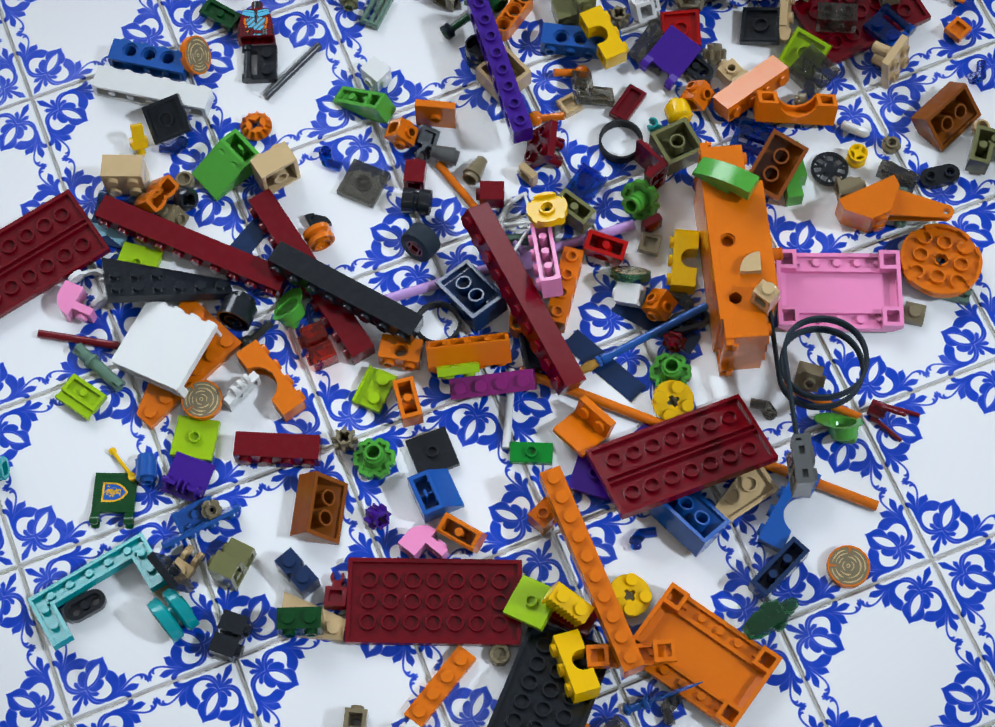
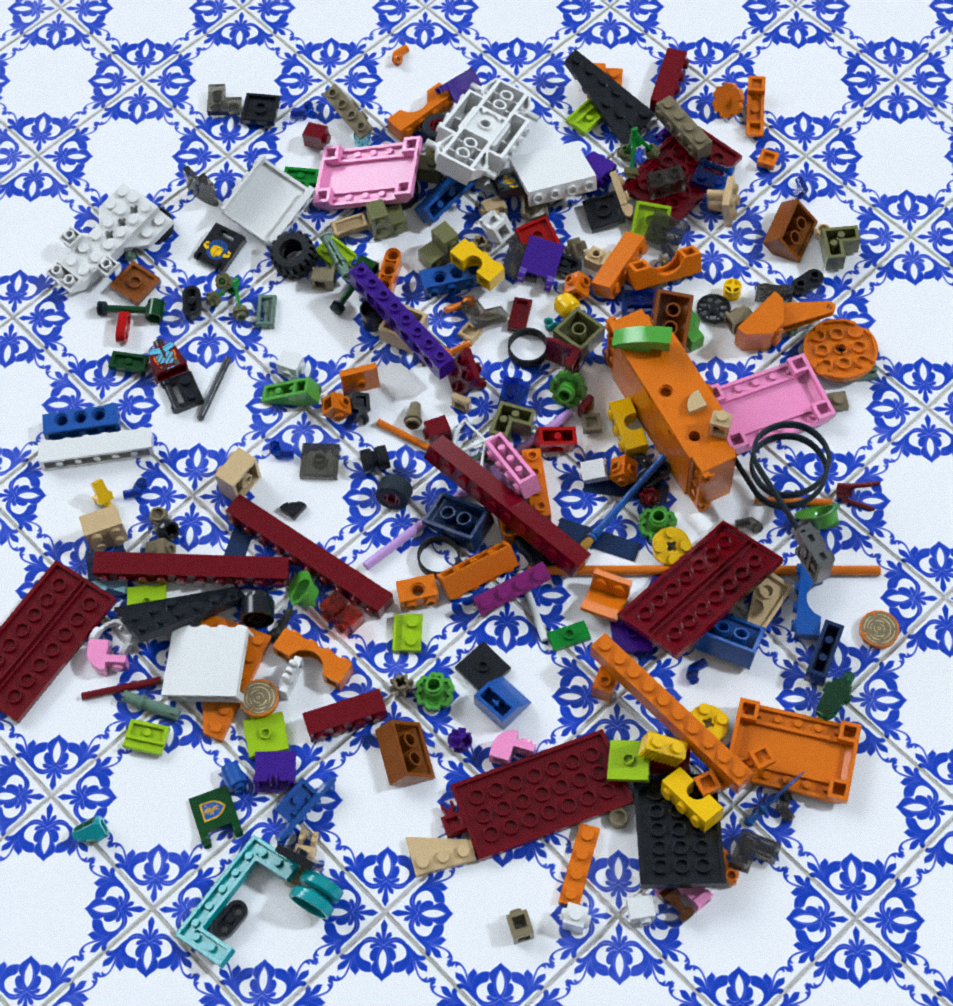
camera: 20 degrees left, 5 degrees down
yellow hinge [108,447,136,482] -> none
orange brick [134,174,179,213] -> none
black plate [141,93,193,145] -> none
tile [180,35,211,75] -> none
bright green slope [192,128,259,201] -> none
dark tan plate [201,499,222,520] -> none
olive brick [207,537,257,592] -> none
black piece [208,609,253,663] -> none
orange gear [240,111,272,141] -> none
black brick [267,241,423,345] -> none
dark blue piece [274,547,321,599] -> none
dark green brick [277,606,324,638] -> none
orange wheel [303,222,335,252] -> none
orange brick [392,376,424,428] -> none
dark red brick [403,158,427,191] -> none
dark grey cone [429,145,460,167] -> none
lime plate [436,361,480,380] -> none
orange brick [436,512,487,554] -> none
yellow plate [526,192,568,229] -> none
clear green tile [610,266,651,283] -> none
dark tan brick [794,361,826,393] -> none
white arm [841,120,872,138] -> none
dark tan plate [881,136,901,155] -> none

